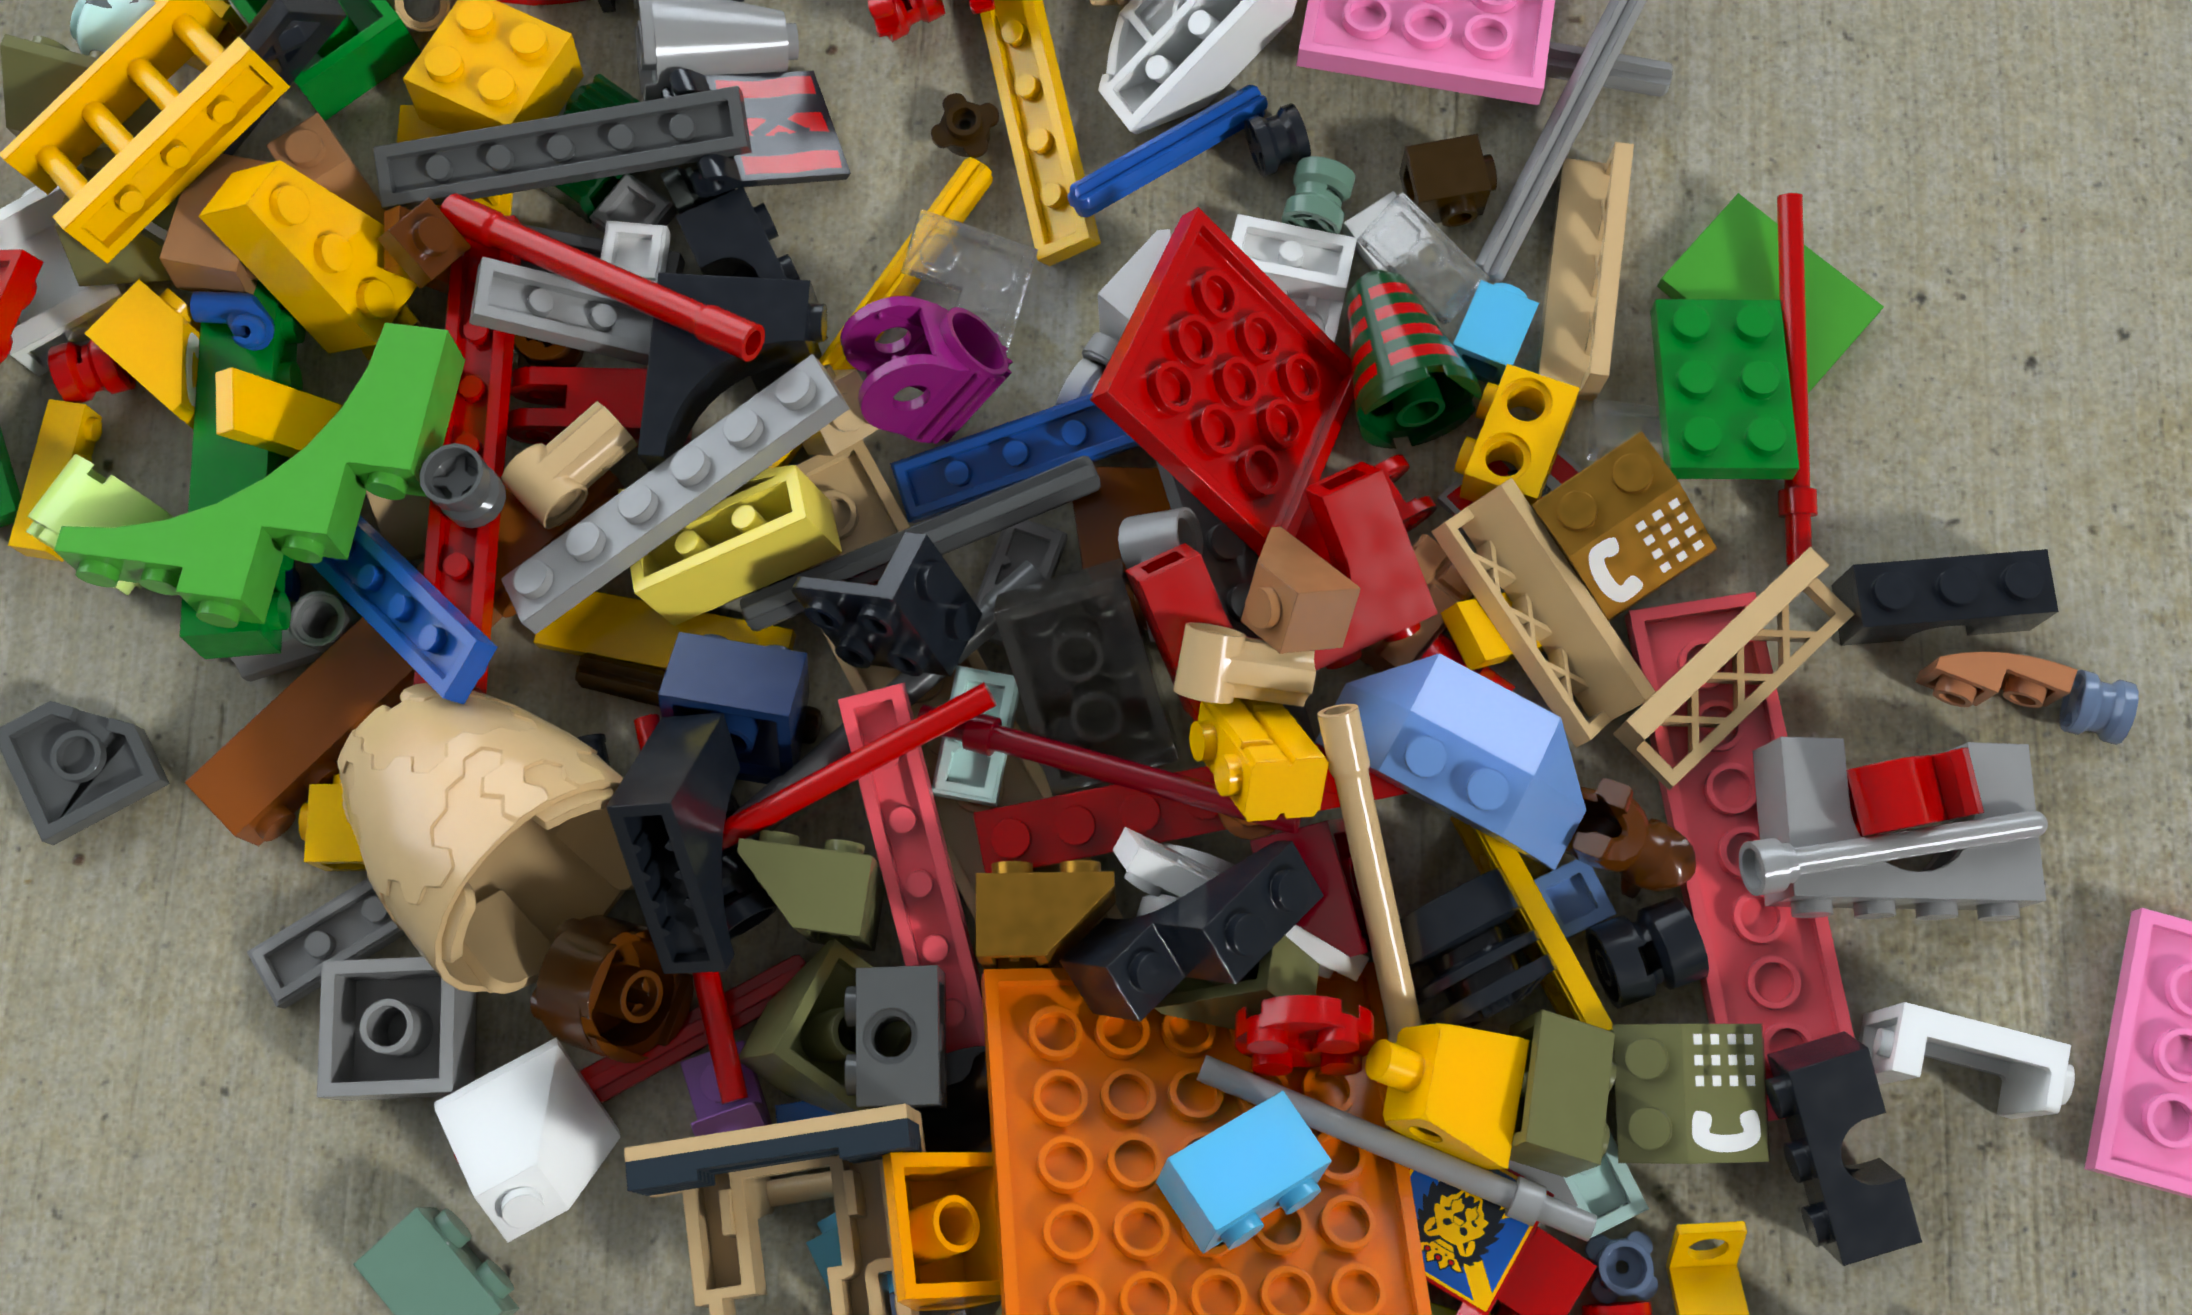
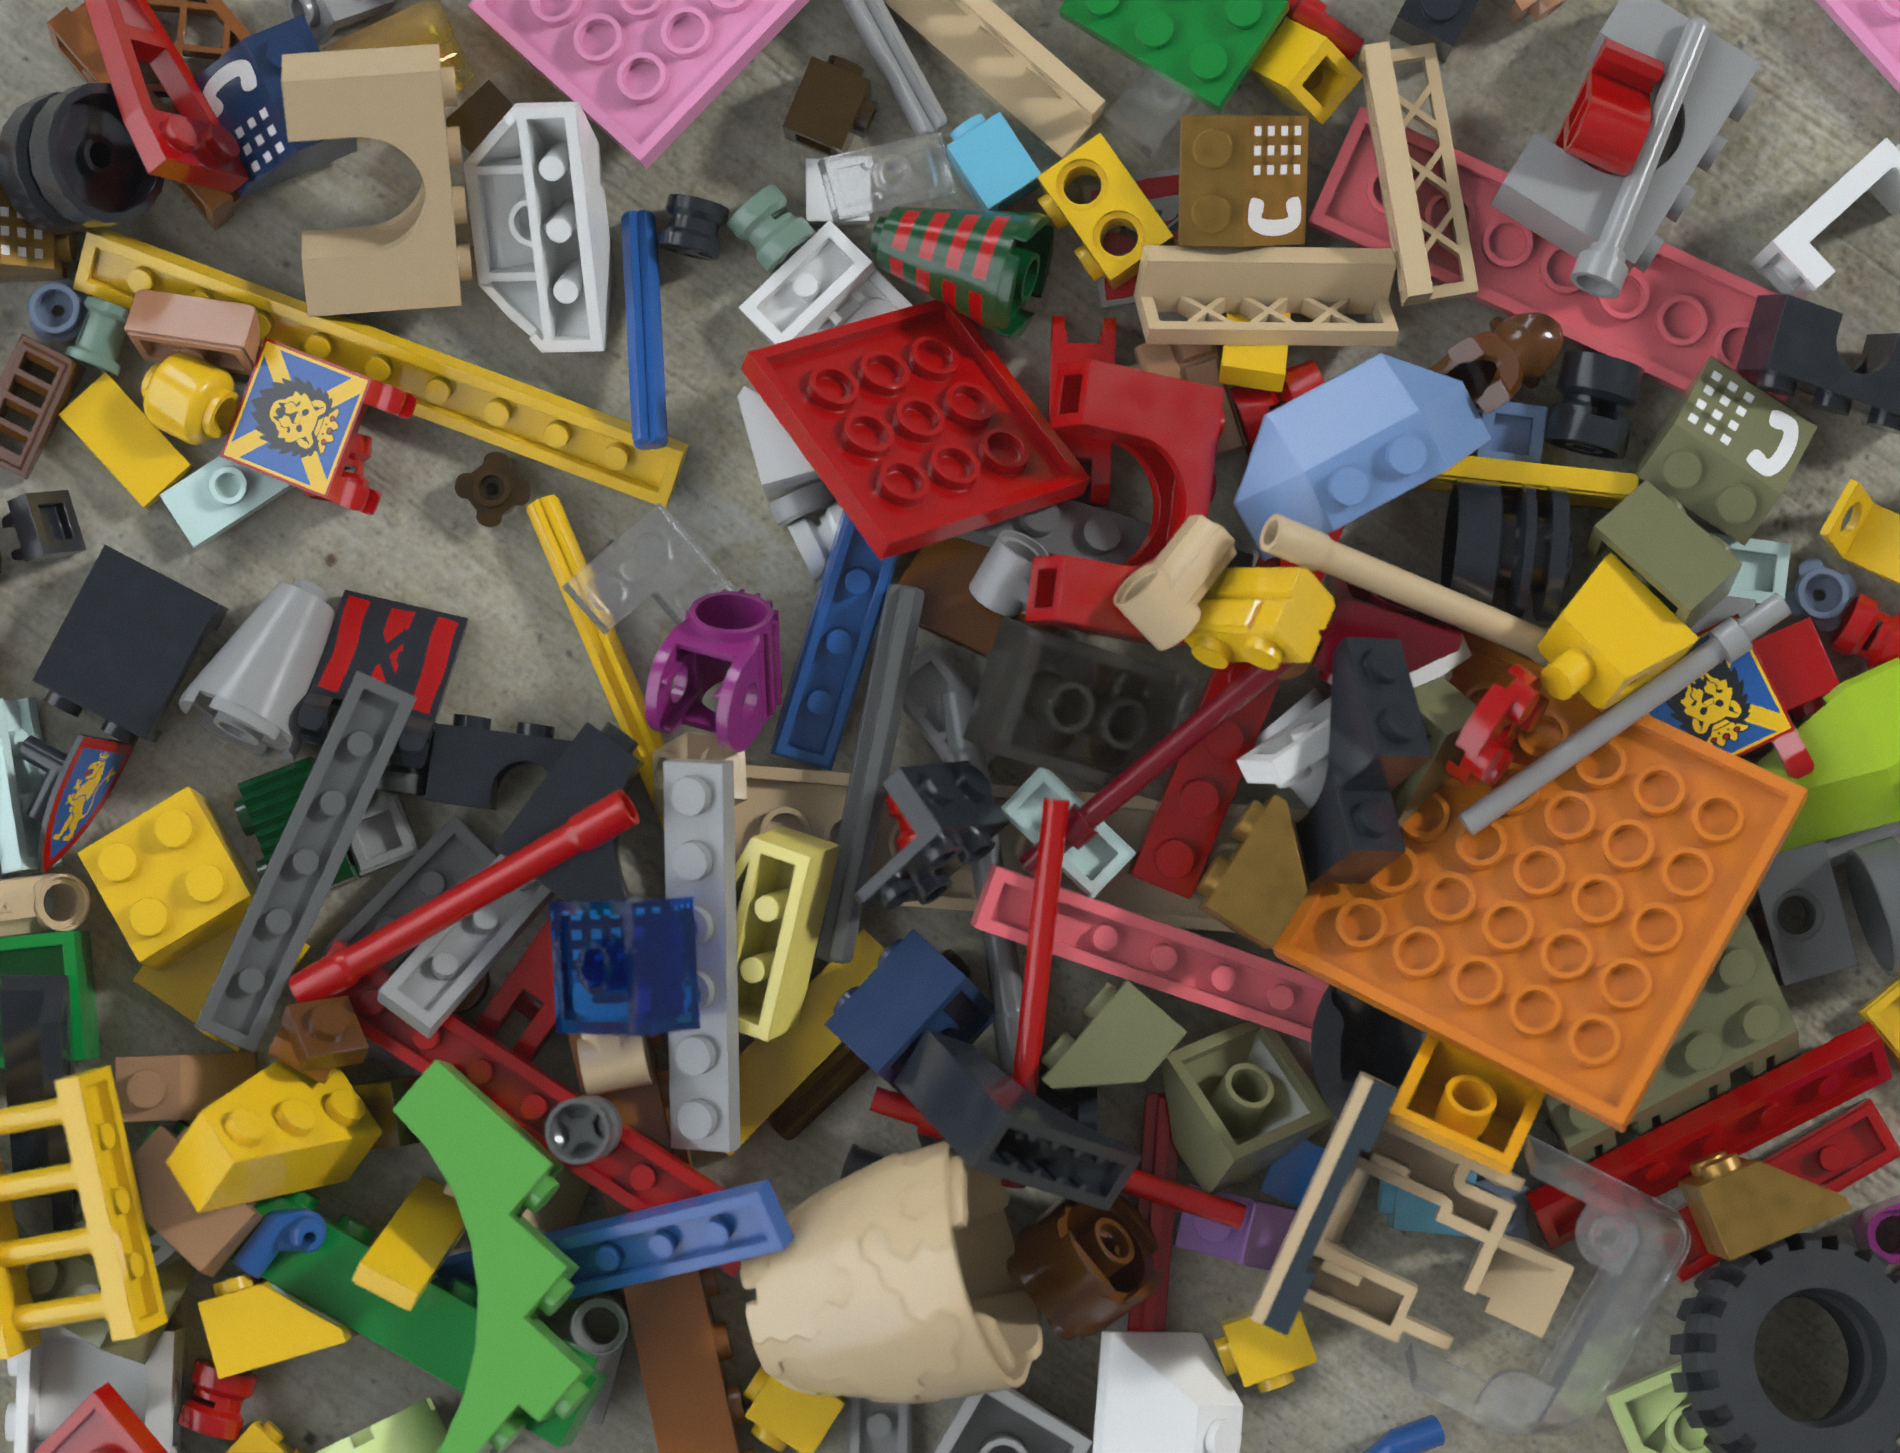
camera: 60 degrees left, 10 degrees up
white tile [600,221,671,283] -> none
dark grey brick [845,965,947,1110] -> none
medium azure brick [1156,1091,1332,1254] -> none
medium nougat slope [1241,527,1361,654] -> none
none -> clear blue slope [549,896,701,1036]
none -> yellow brick [1213,1309,1318,1393]
none -> yellow brick [1249,18,1363,125]

